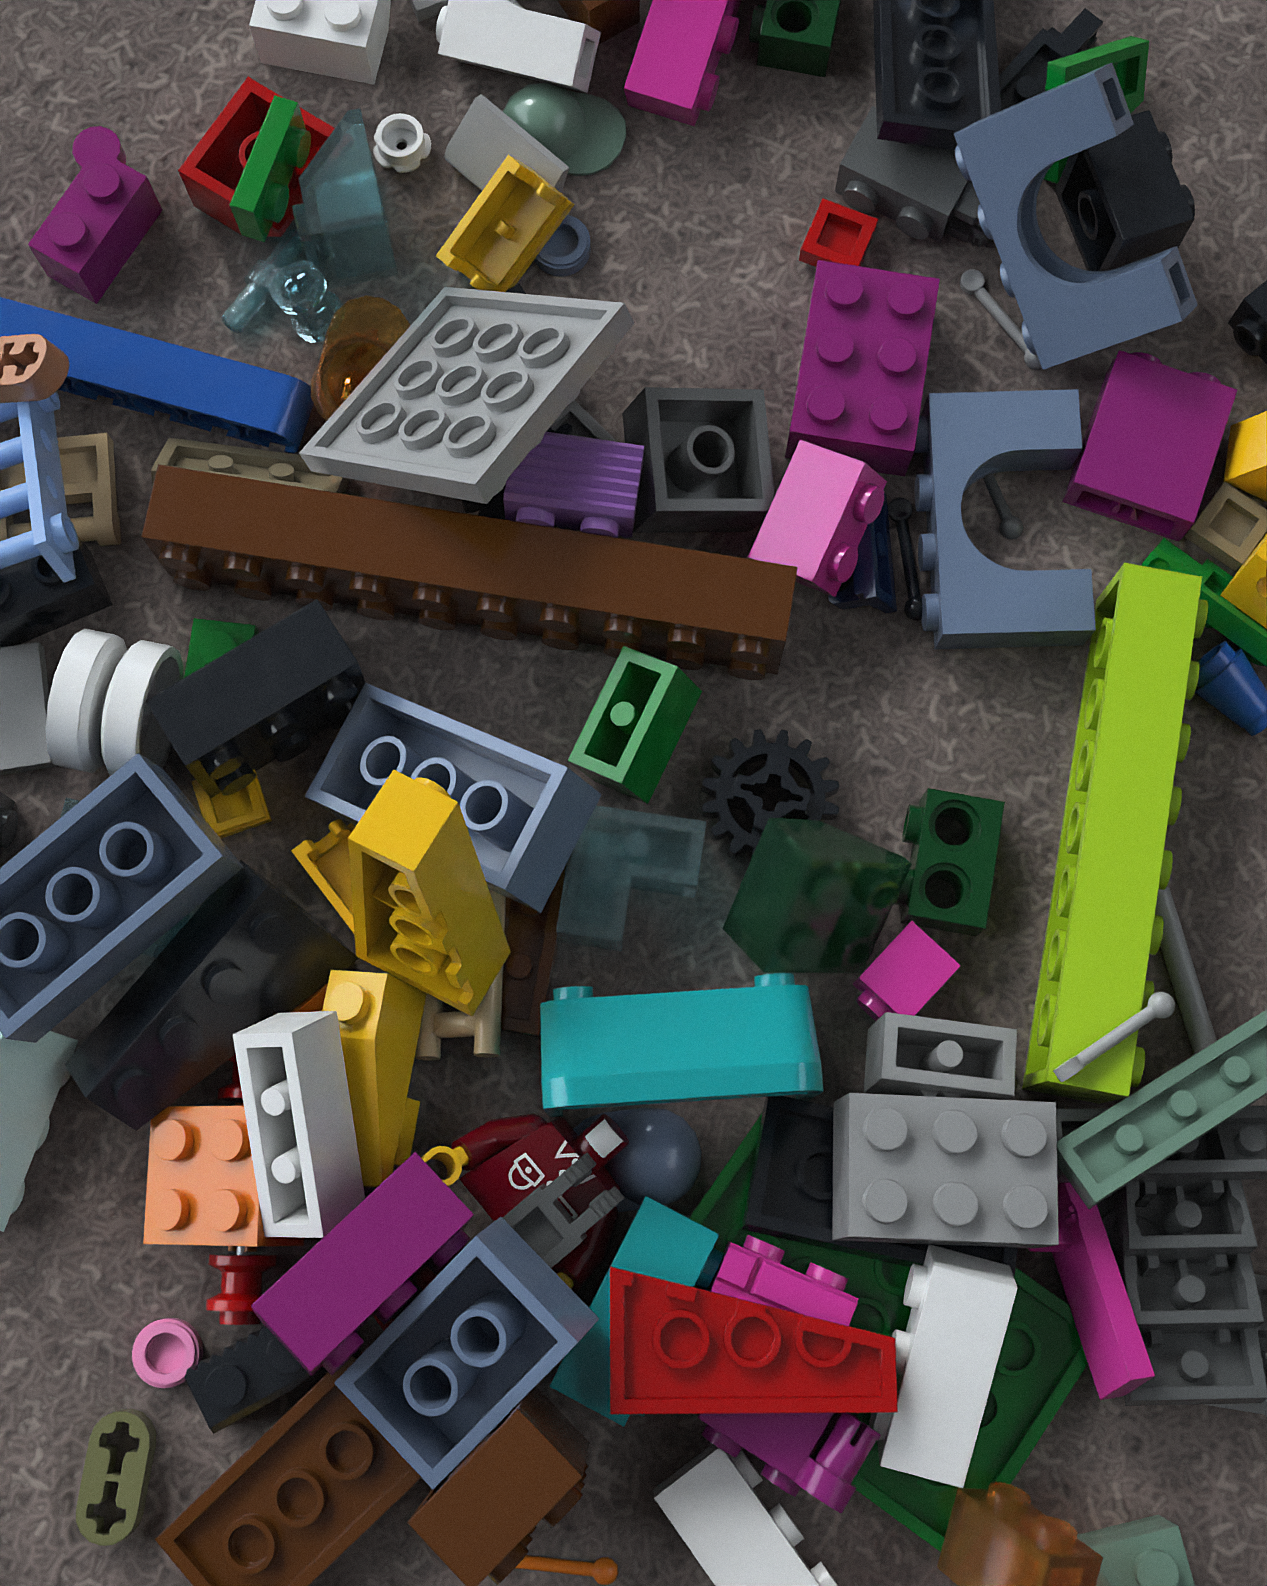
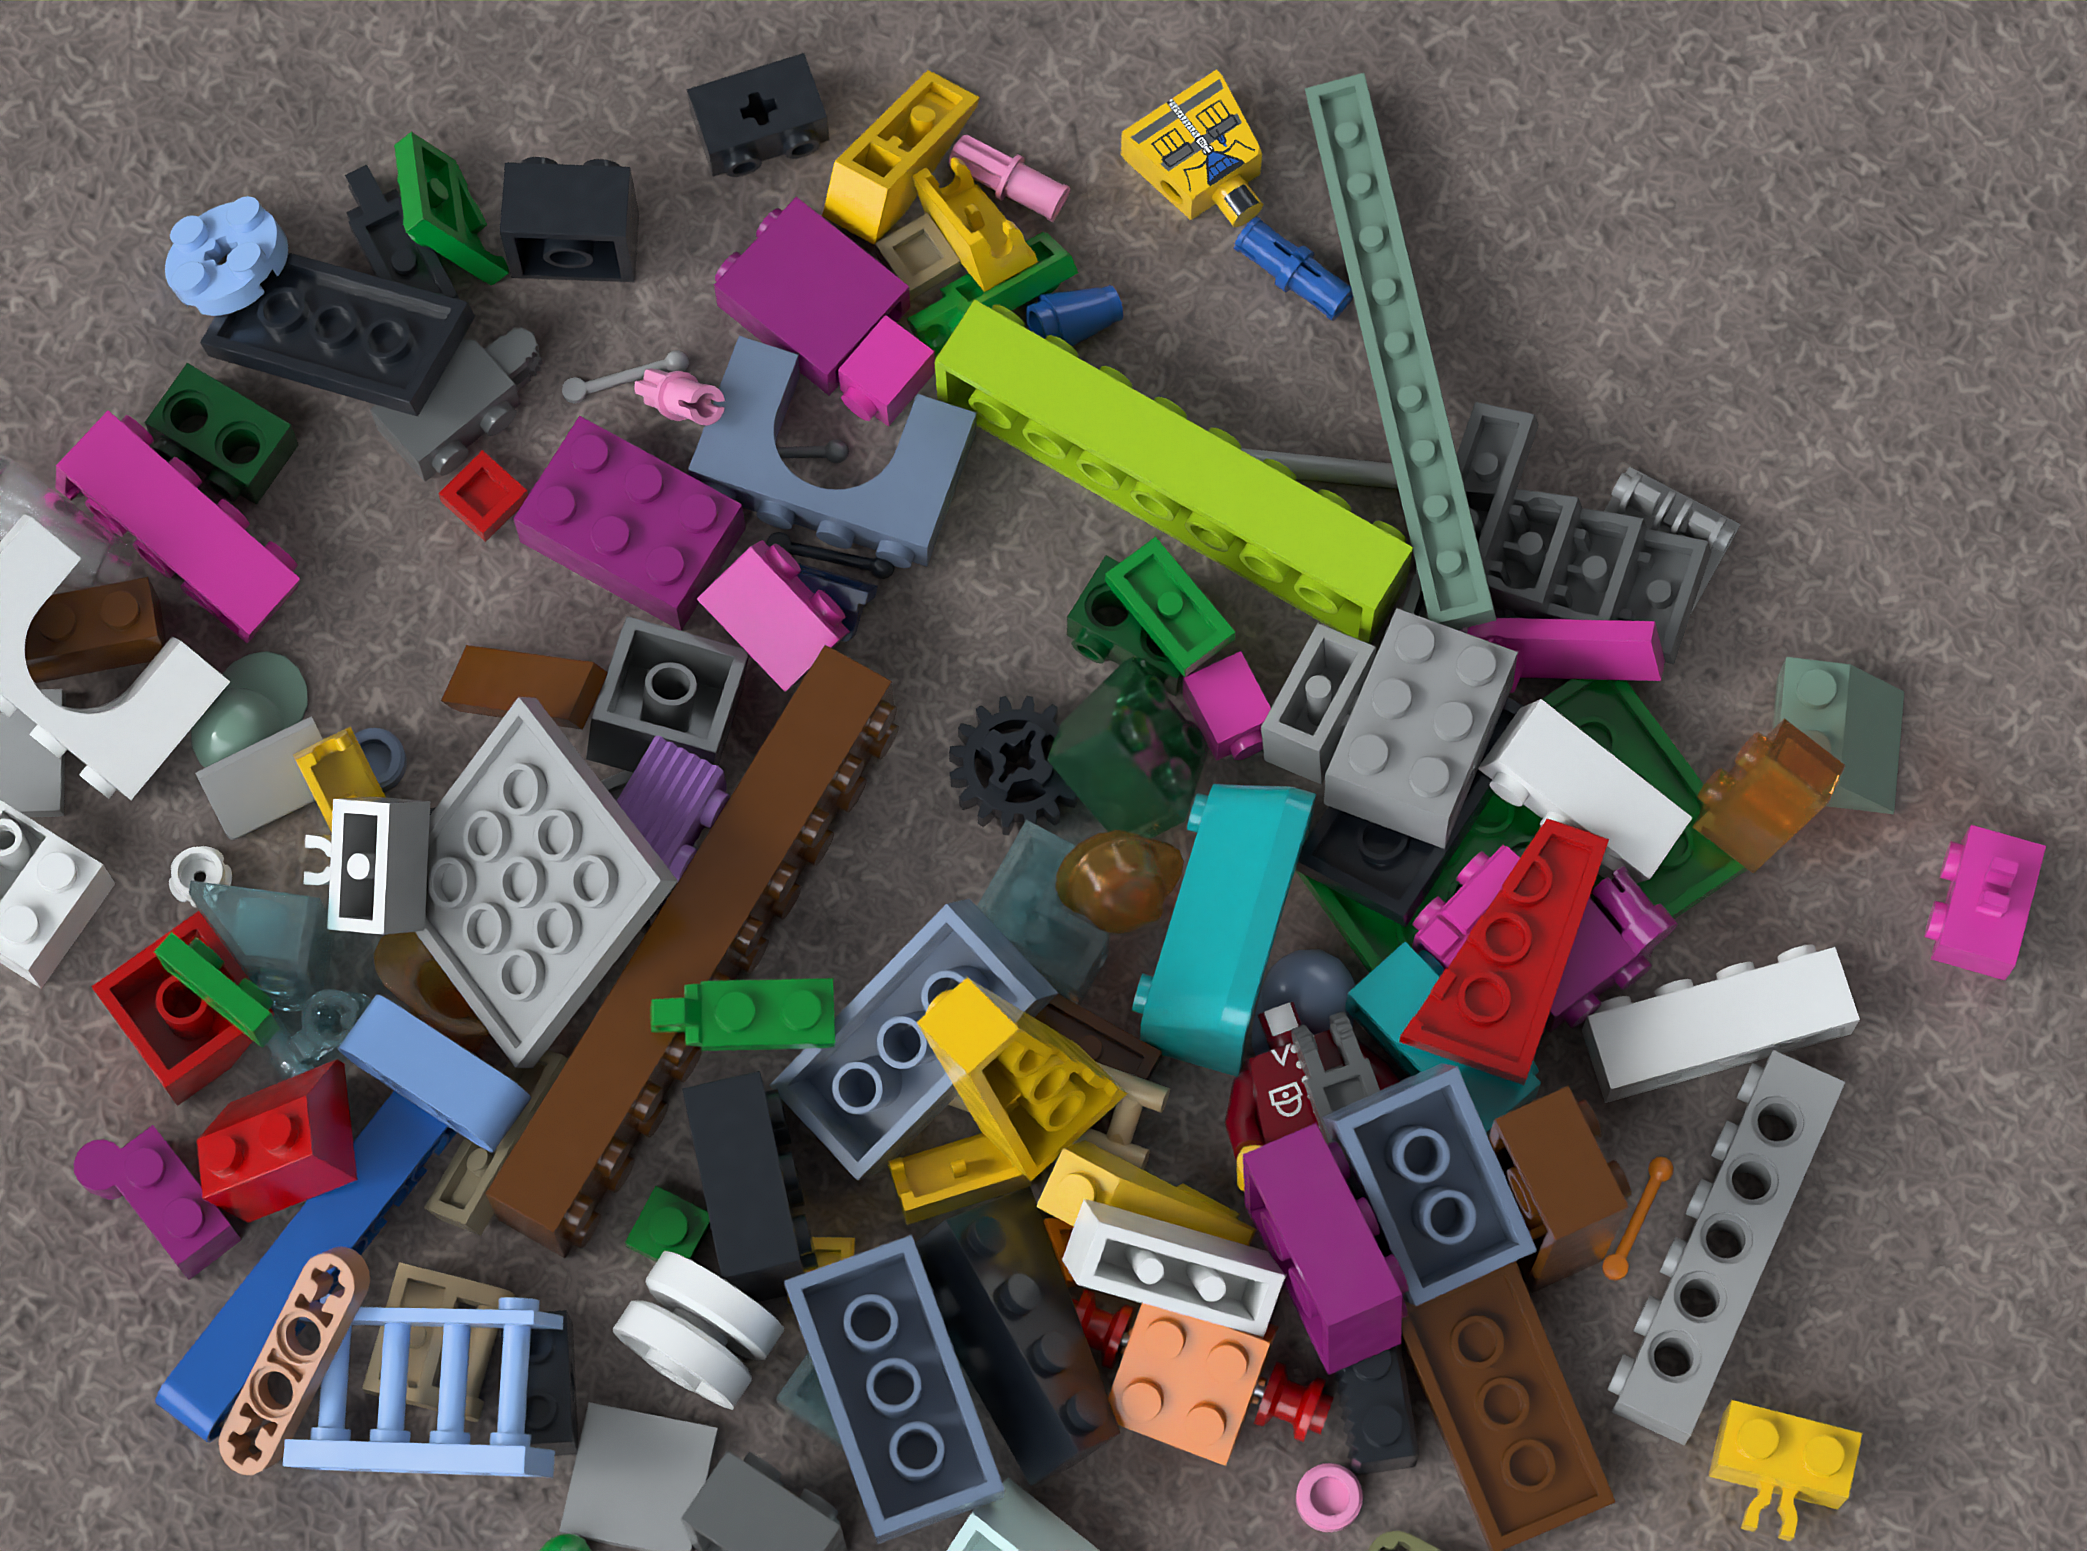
camera: 70 degrees left, 5 degrees down
green brick [568,646,702,804] -> none
sand blue arch [954,63,1198,370] -> none
light grey hinge [1053,992,1175,1083] -> none
none -> red slope [197,1059,357,1223]
none -> light grey brick [304,797,430,934]
none -> medium blue beam [338,995,531,1152]
none -> reddish brown tile [441,645,608,730]
none -> bright pink axle [634,368,725,426]
none -> green hinge [650,978,835,1051]
none -> dark pink brick [838,315,935,427]
none -> clear orange piece [1055,830,1184,934]
none -> green plate [1105,536,1235,678]

